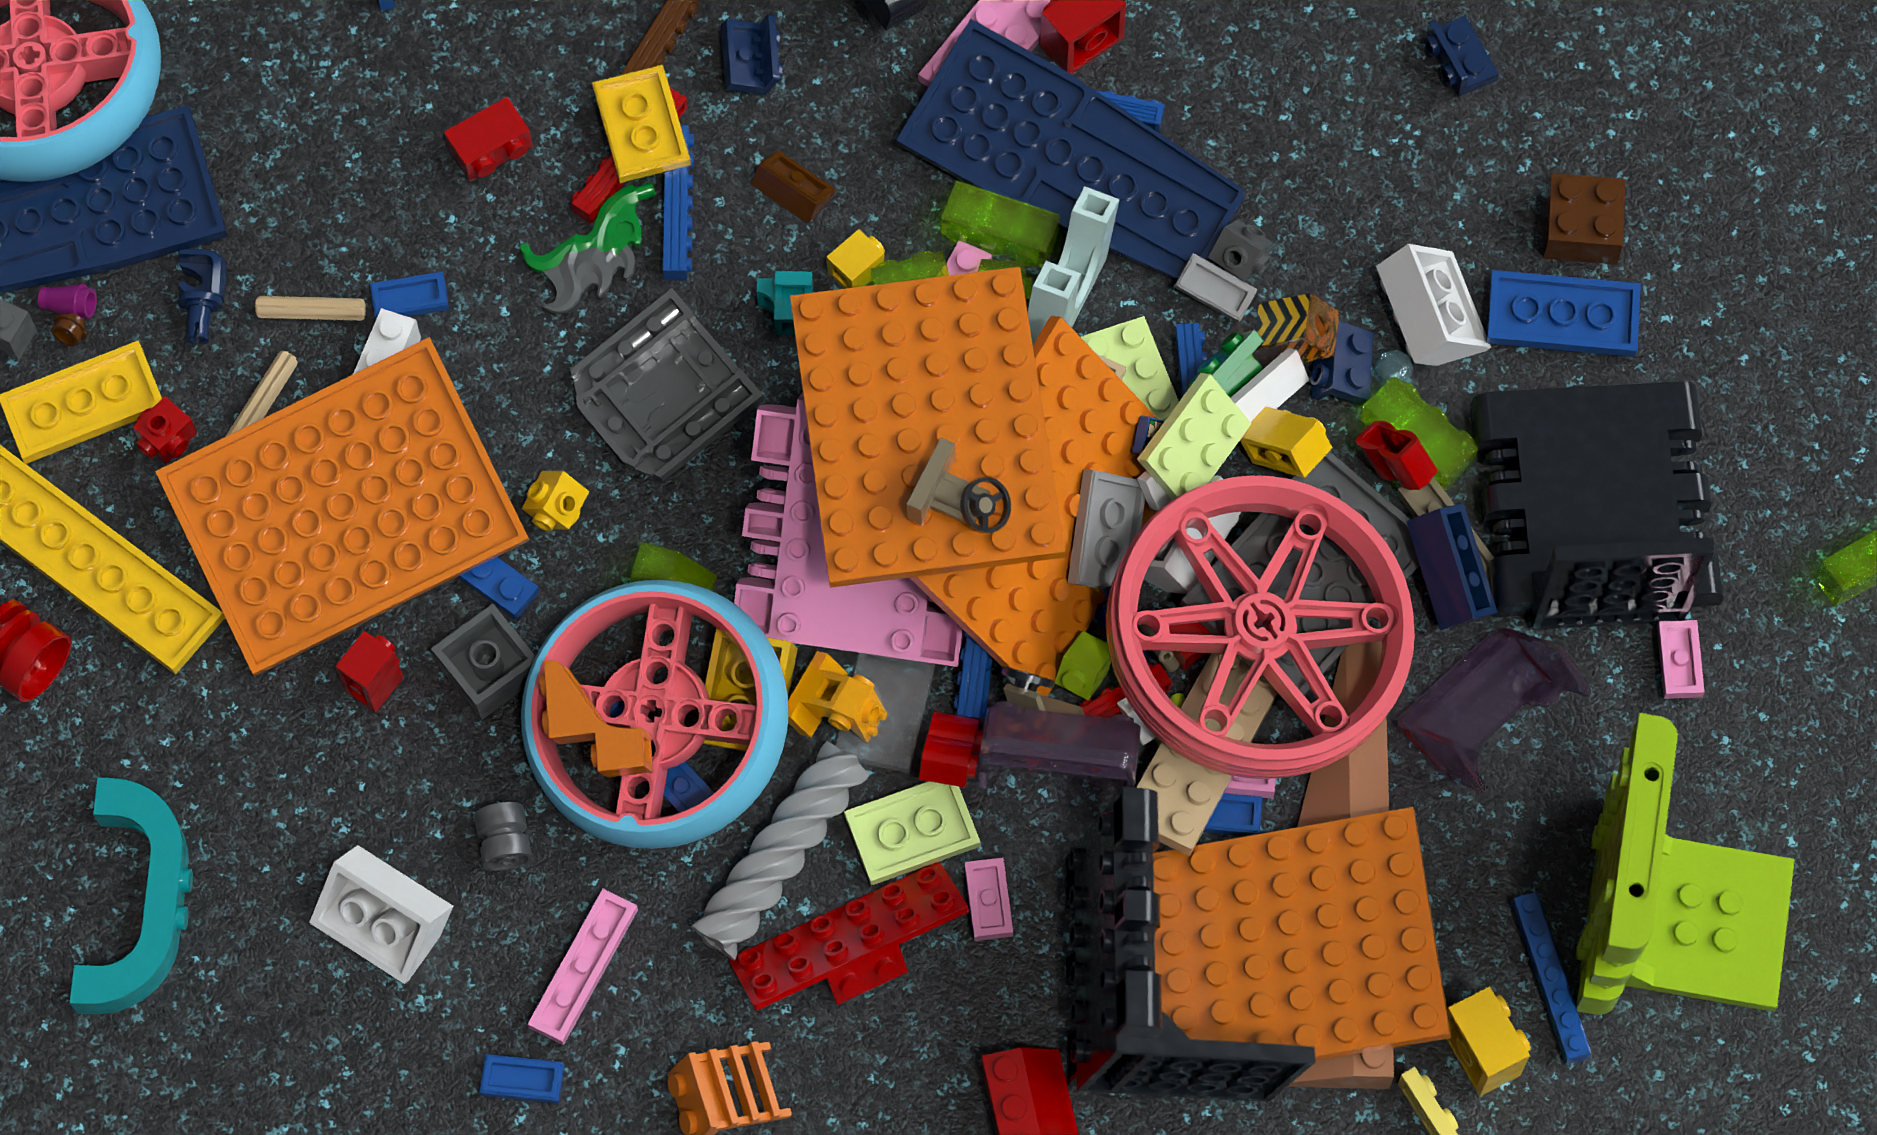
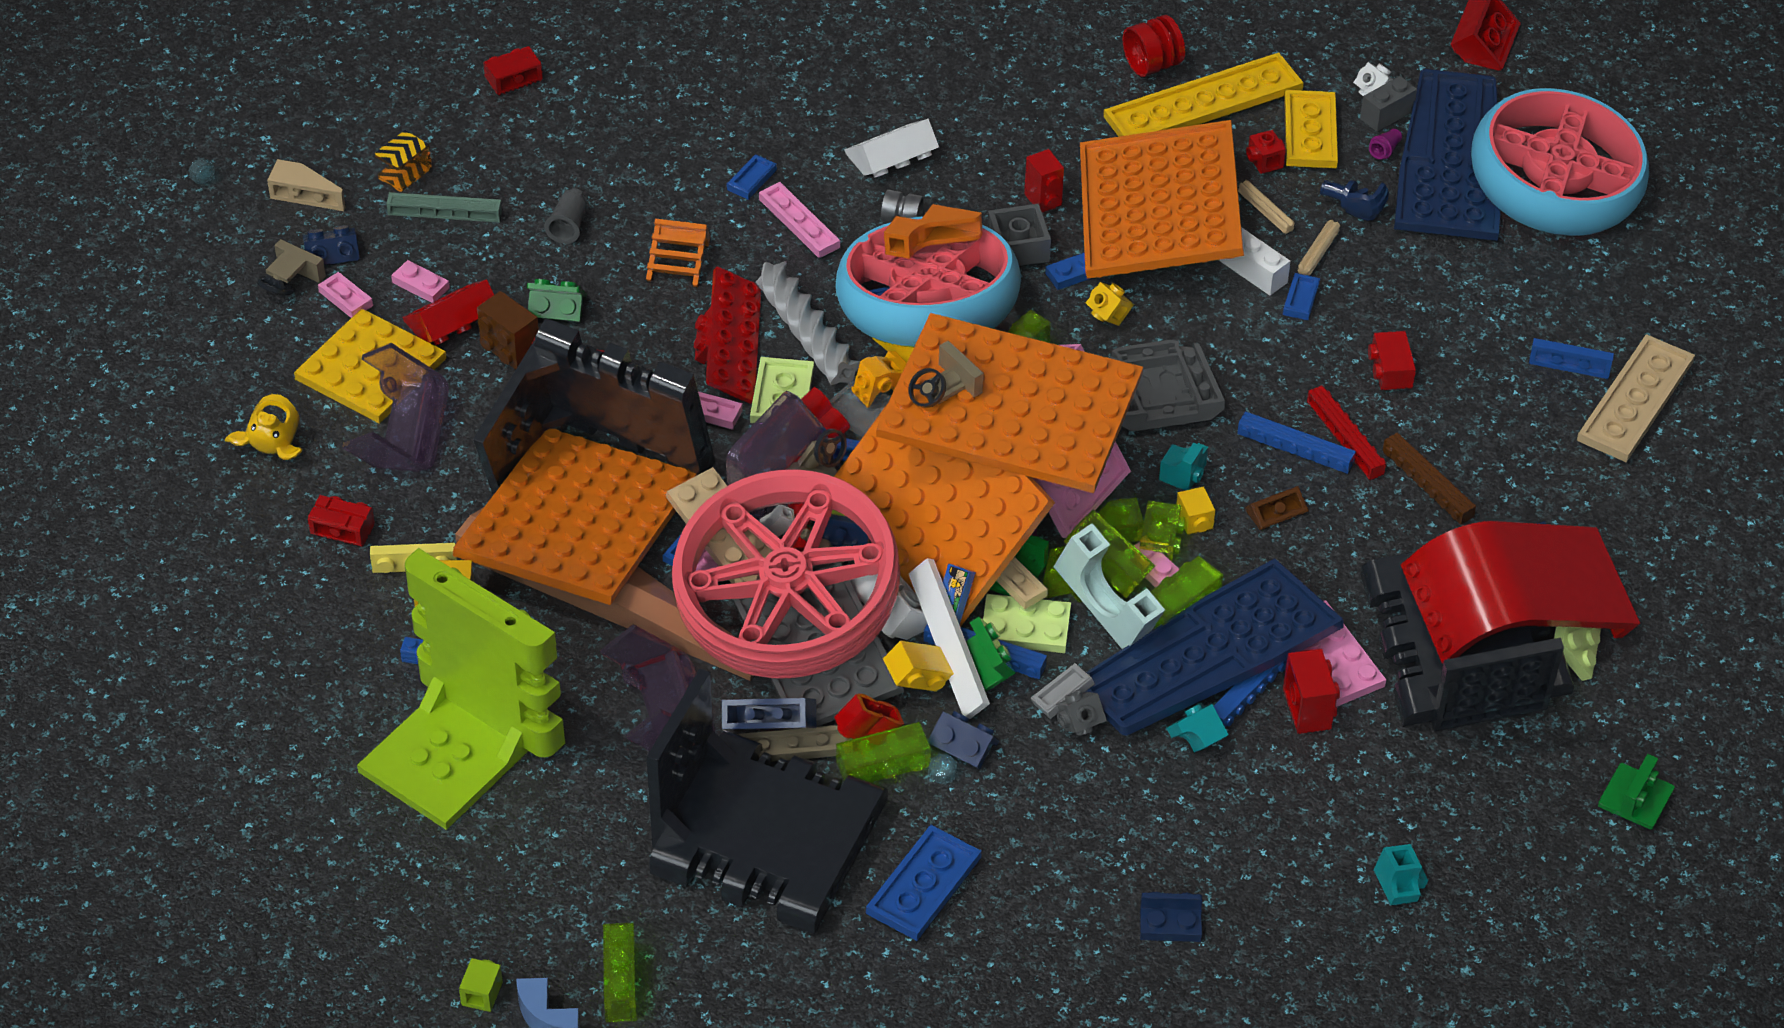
camera: 115 degrees right, 20 degrees down
reddish brown plate [51,312,87,346] -> none
teal arch [70,777,193,1014] -> none
piece [520,182,656,314] -> none
yellow tile [592,65,691,183] -> none
dark blue bracket [721,15,783,95] -> none
light grey tile [1068,469,1145,590] -> none
yellowish green plate [1137,373,1252,500] -> none
piece [1255,293,1340,363] -> none
white slope [1376,244,1491,366] -> none
reddish brown brick [1543,173,1626,265] -> none
bright pink plate [1657,620,1705,699] -> none
none -> teal brick [1166,704,1229,752]

